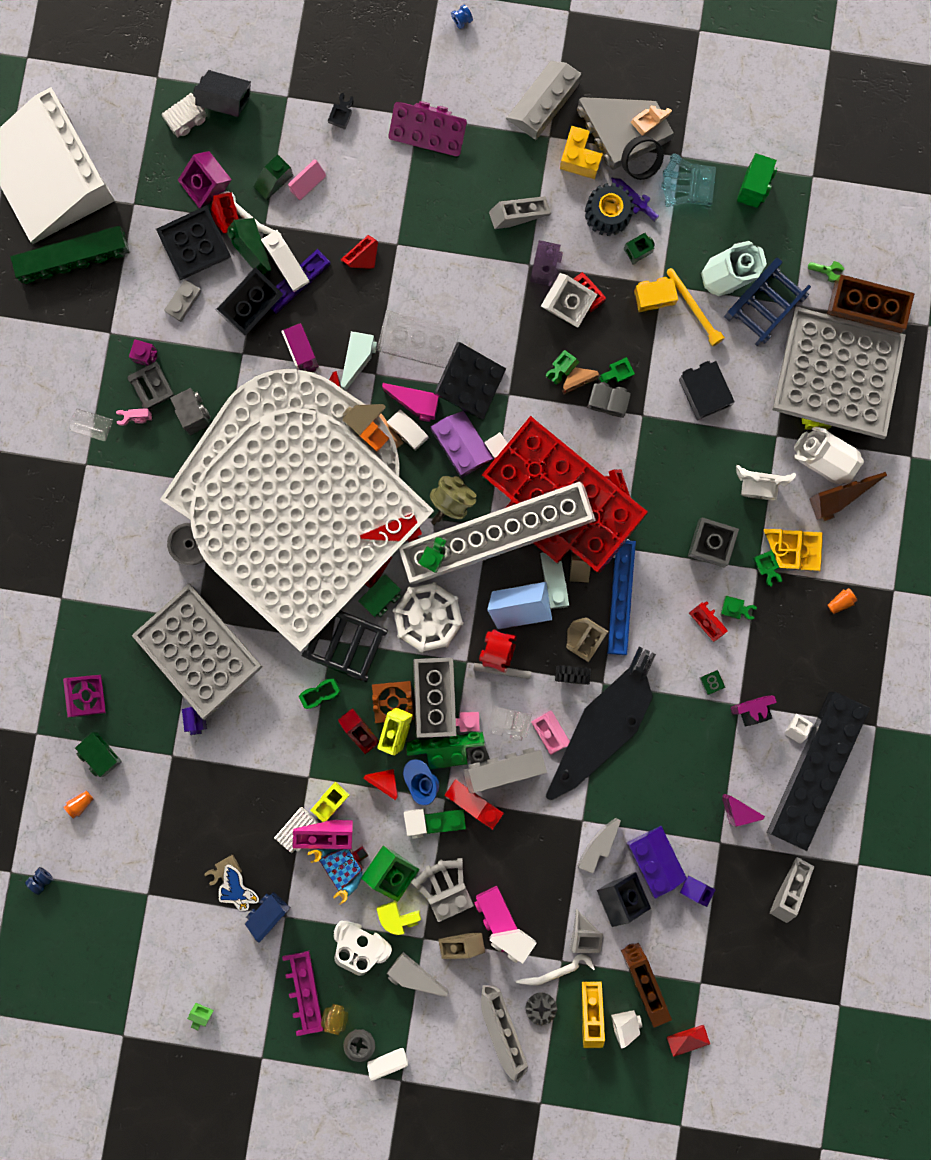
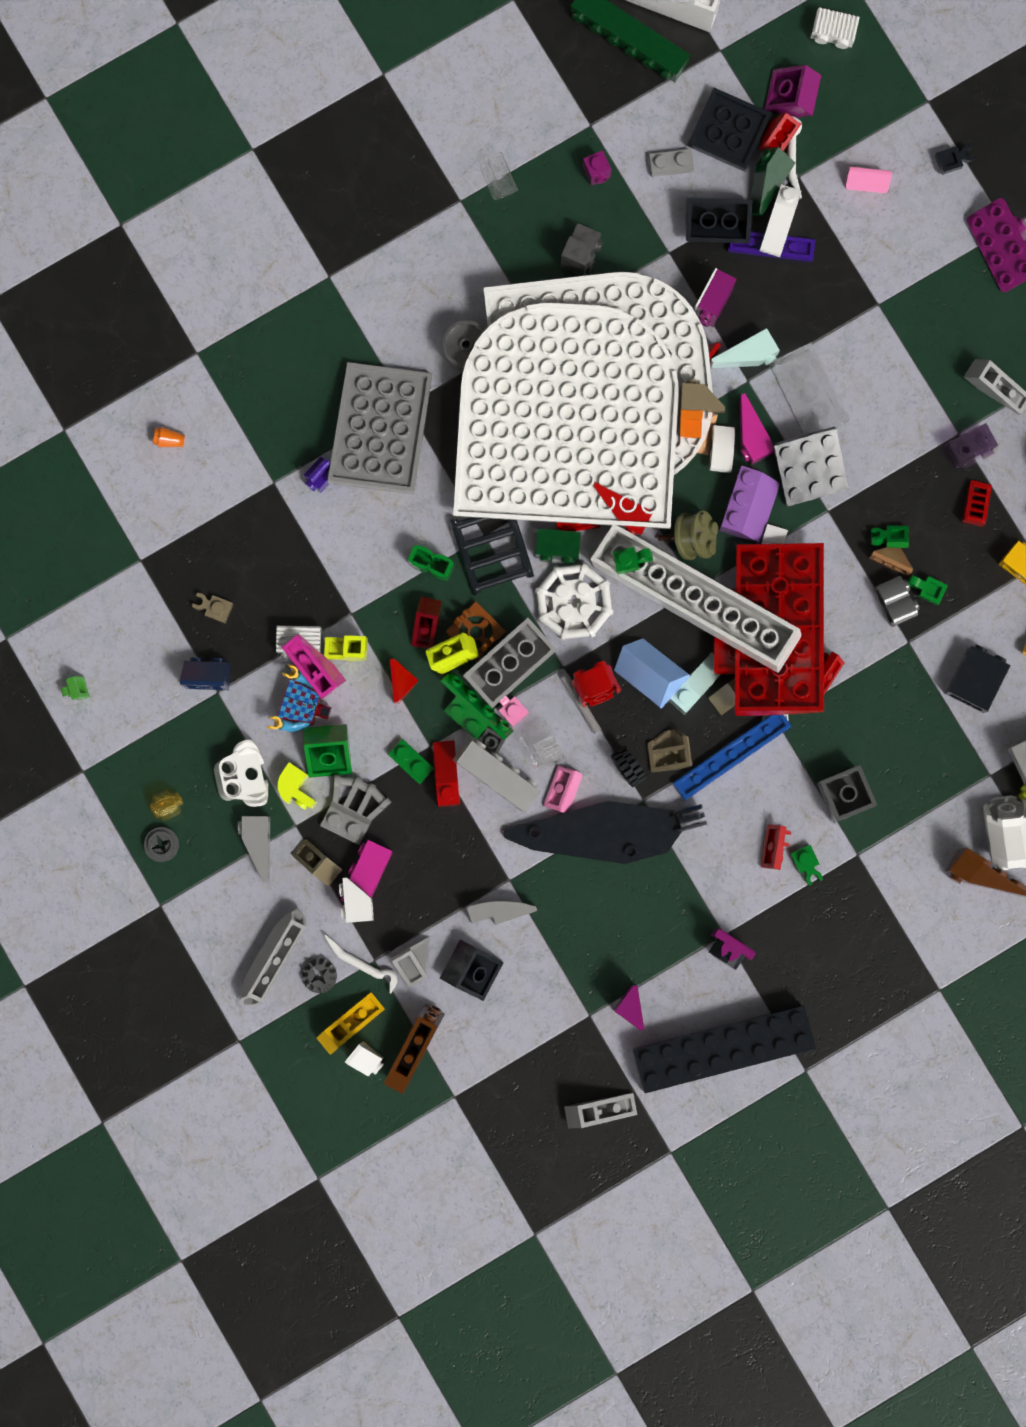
camera: 50 degrees right, 0 degrees up
dark blue wheel [25,867,54,895] -> none
magenta piece [63,675,106,717] -> none
dark green brick [75,732,122,777] -> none
bright pink plate [116,409,152,426] -> none
dark grey plate [127,361,175,410] -> none
black brick [193,70,251,117] -> none
sticker [219,865,259,911] -> none
dark green slope [253,154,294,200] -> none
magenta hinge [282,951,324,1036] -> none
red slope [341,235,378,268] -> none
white slope [367,1048,409,1081] -> none
blue piece [403,759,439,805] -> none
white brick [404,808,427,839] -> none
white slope [541,273,597,327] -> none
dark purple slope [626,826,687,898] -> none
red slope [667,1024,710,1057] -> none
dark purple brick [680,875,716,907] -> none
dark green tile [699,670,726,695] -> none
white piece [736,465,796,500] -> none
green plate [753,550,782,586] -> none
yellow slope [764,529,823,571] -> none
white slope [785,714,813,743] -> none
orange cone [827,588,858,614] -> none

